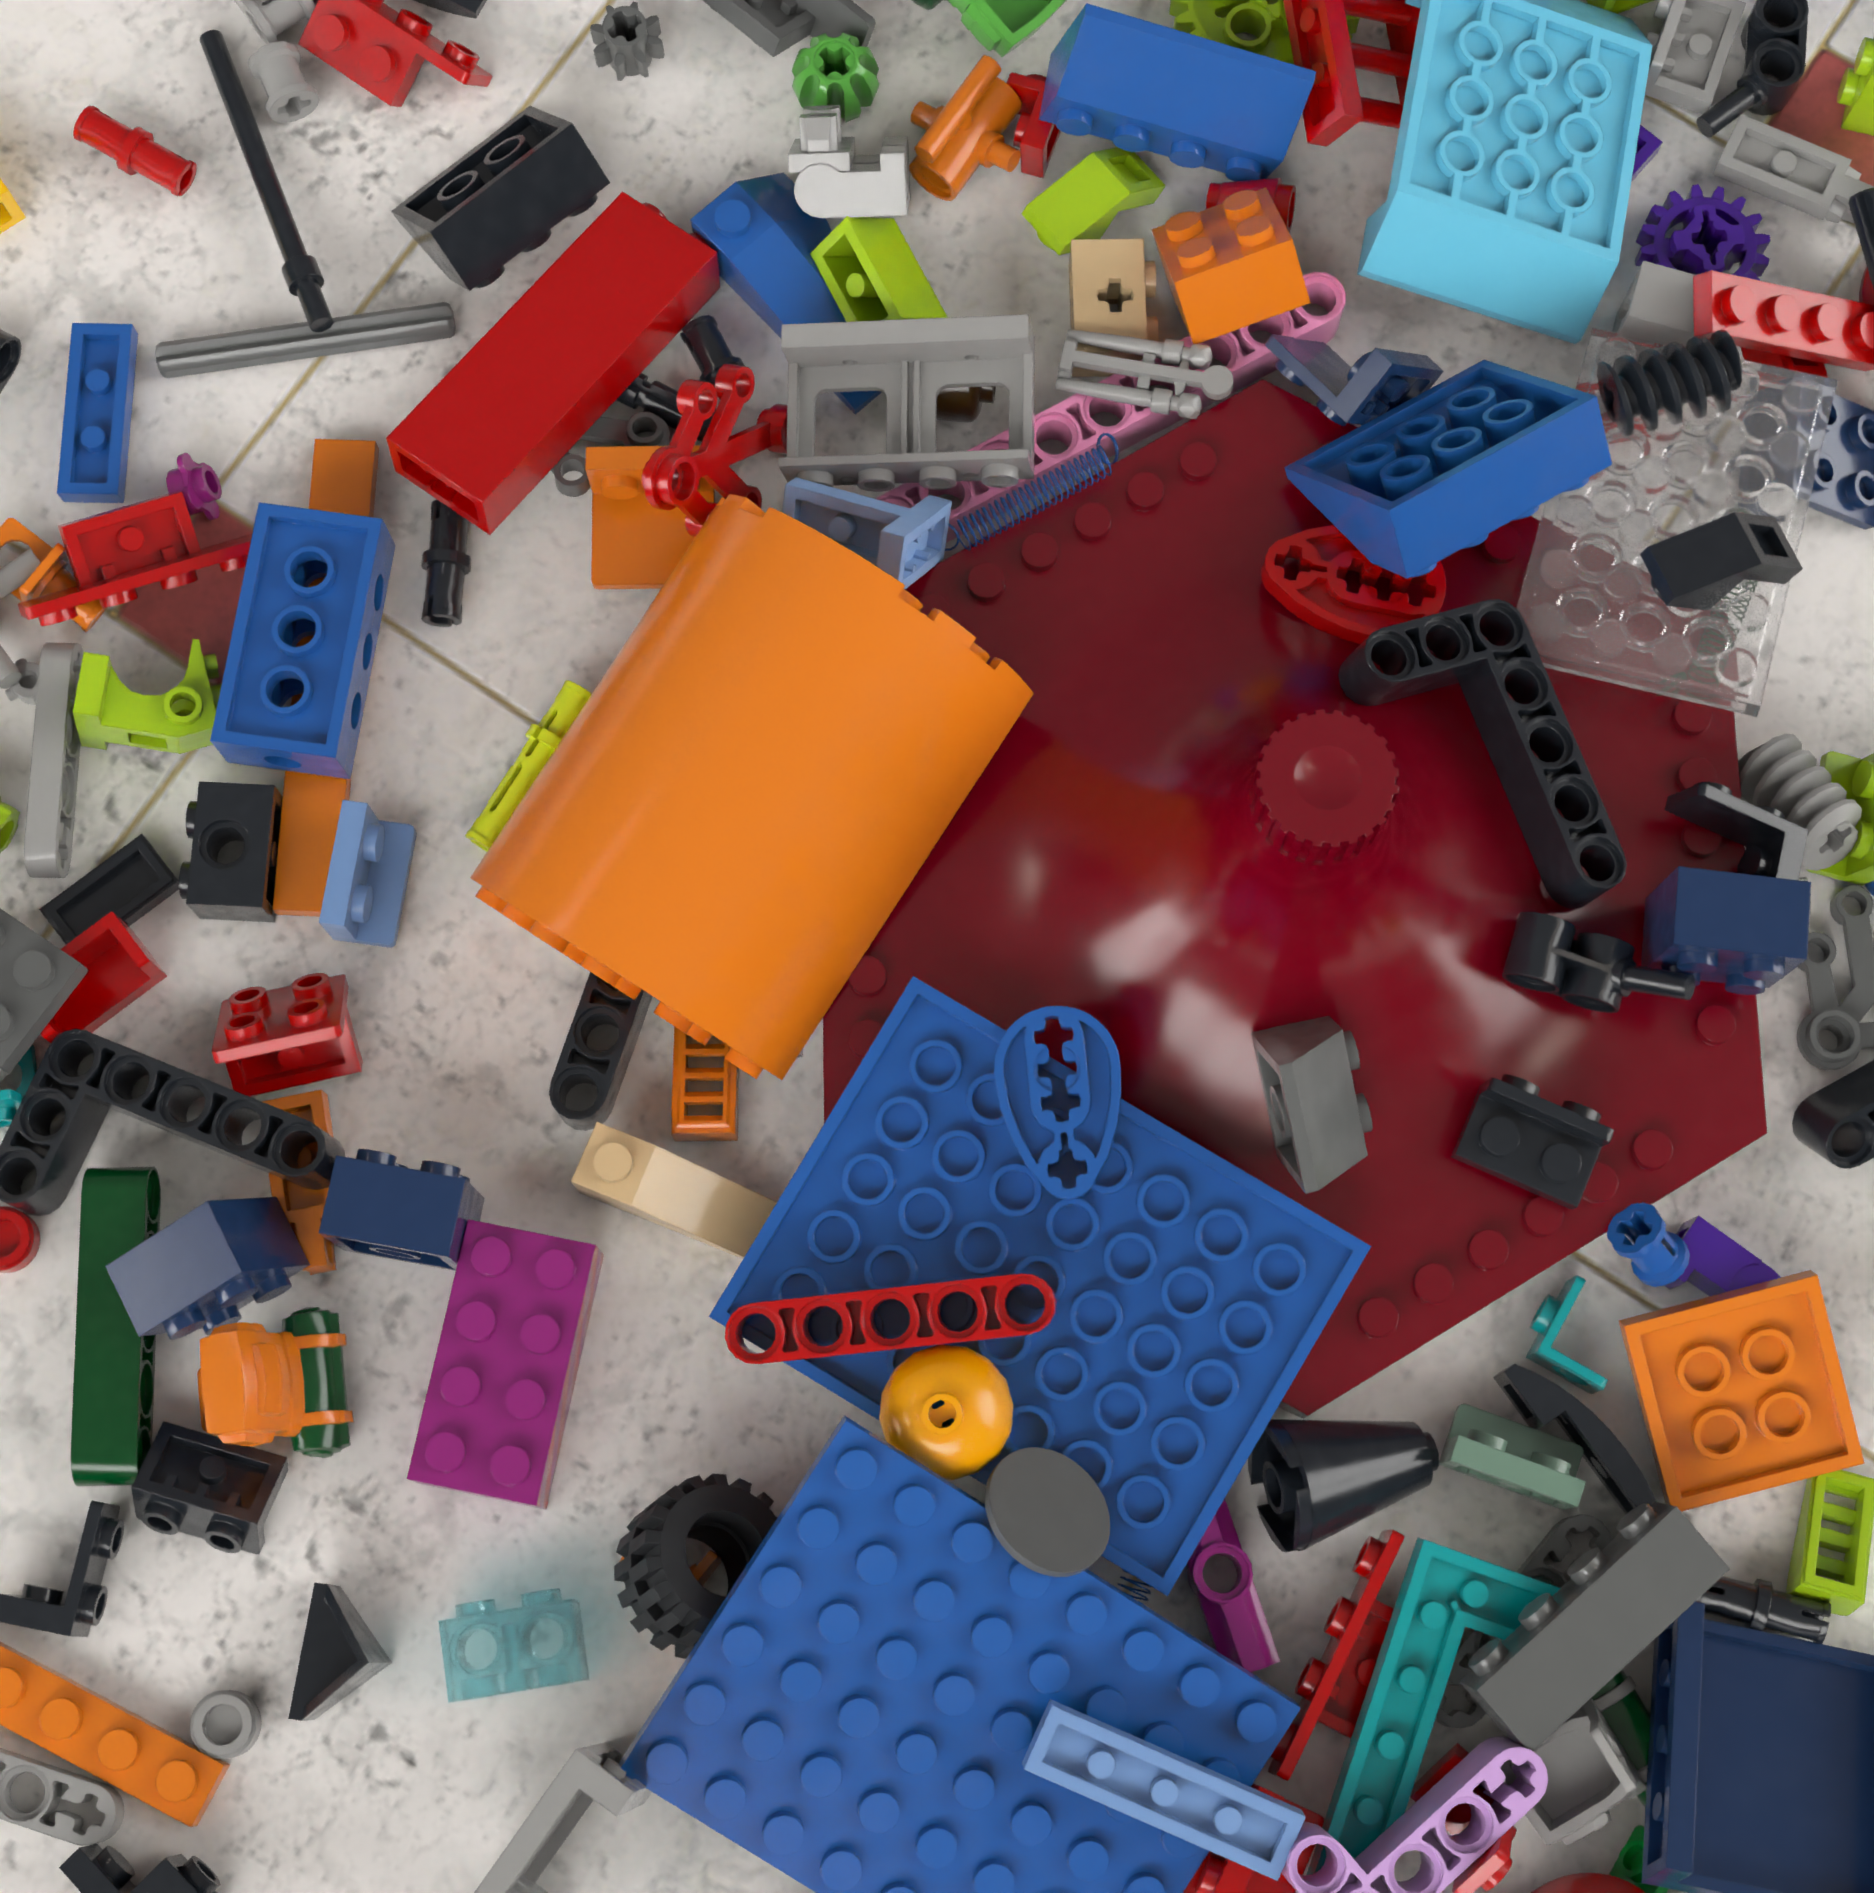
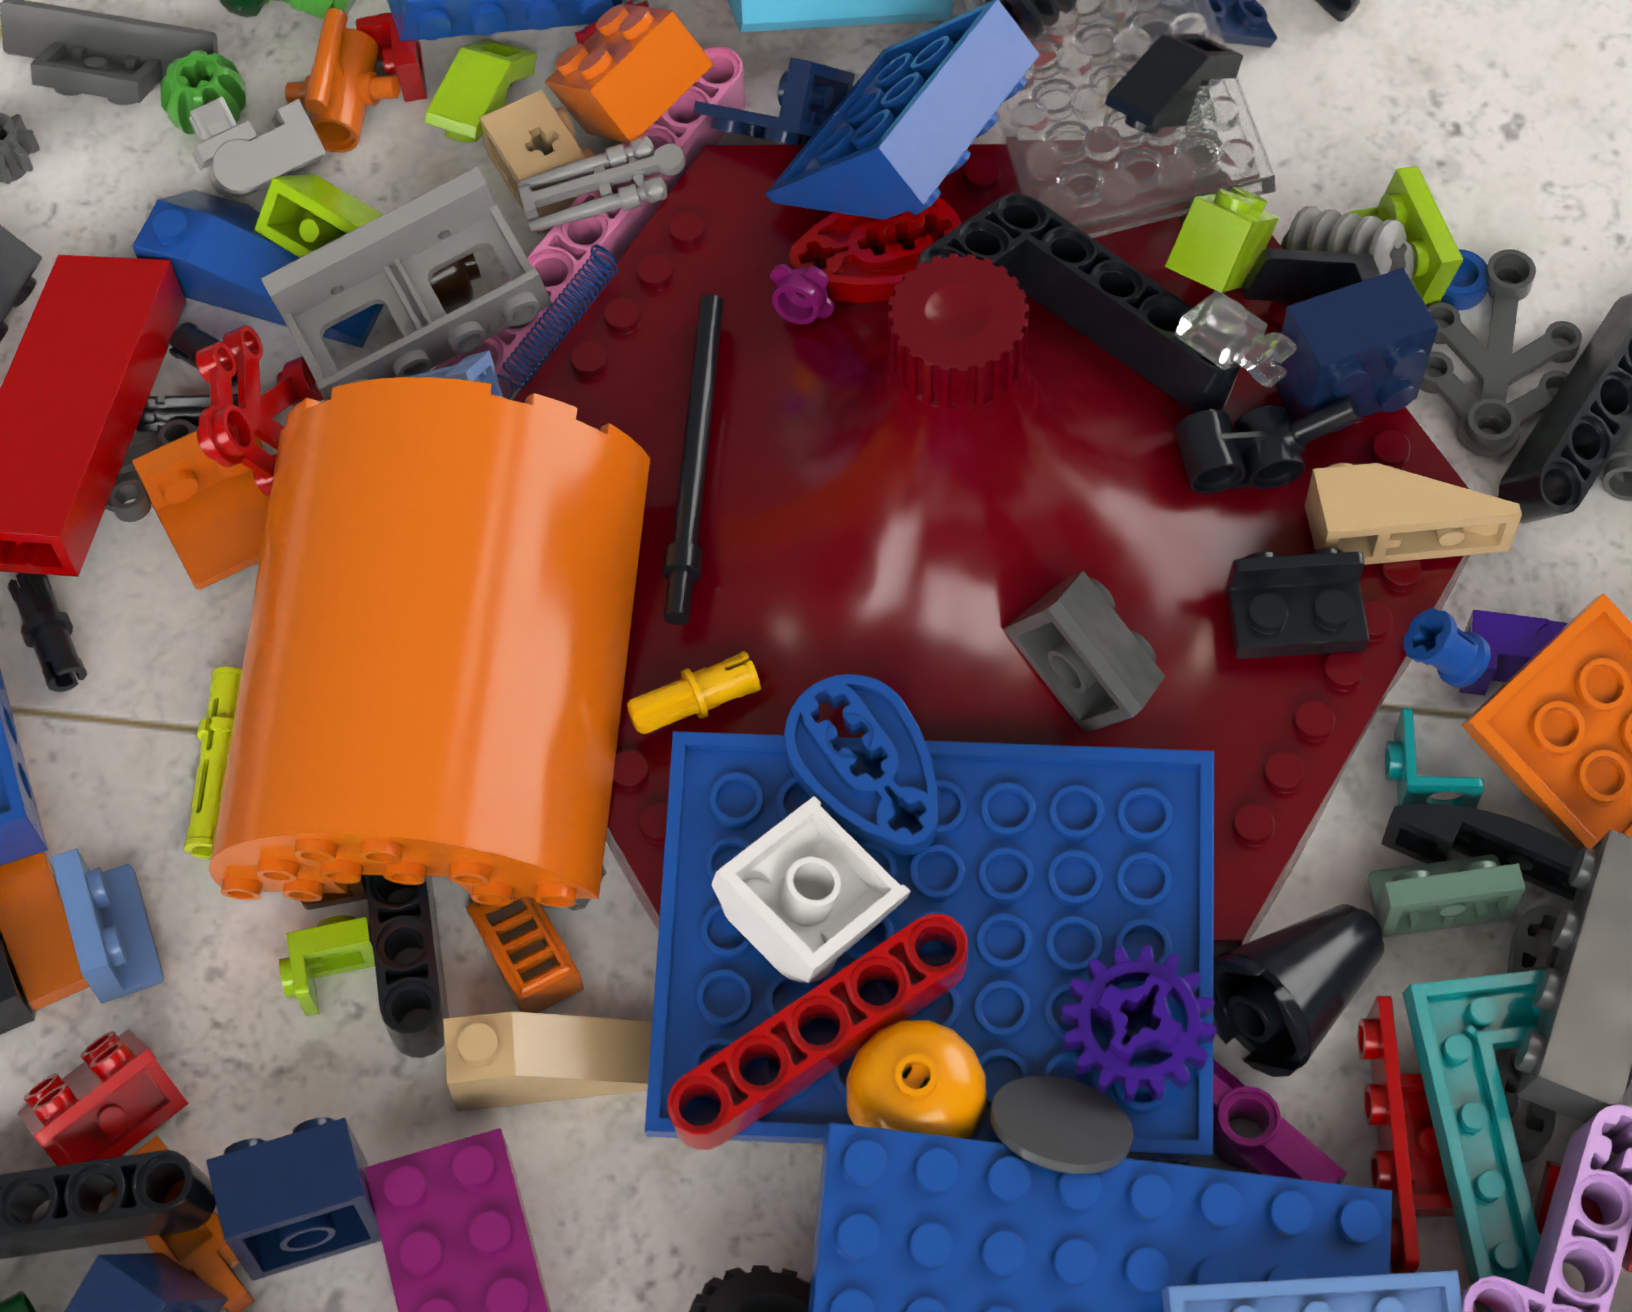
camera: 25 degrees left, 15 degrees down
none -> lime bracket [279,915,375,1016]
none -> yellow axle [627,651,761,734]
none -> black bar [662,294,724,625]
none -> white slope [711,796,910,983]
none -> magenta plate [770,264,835,324]
none -> dark purple gear [1061,945,1217,1103]
none -> lime brick [1165,187,1280,293]
none -> clear plate [1175,291,1297,388]
none -> tan slope [1305,463,1522,565]

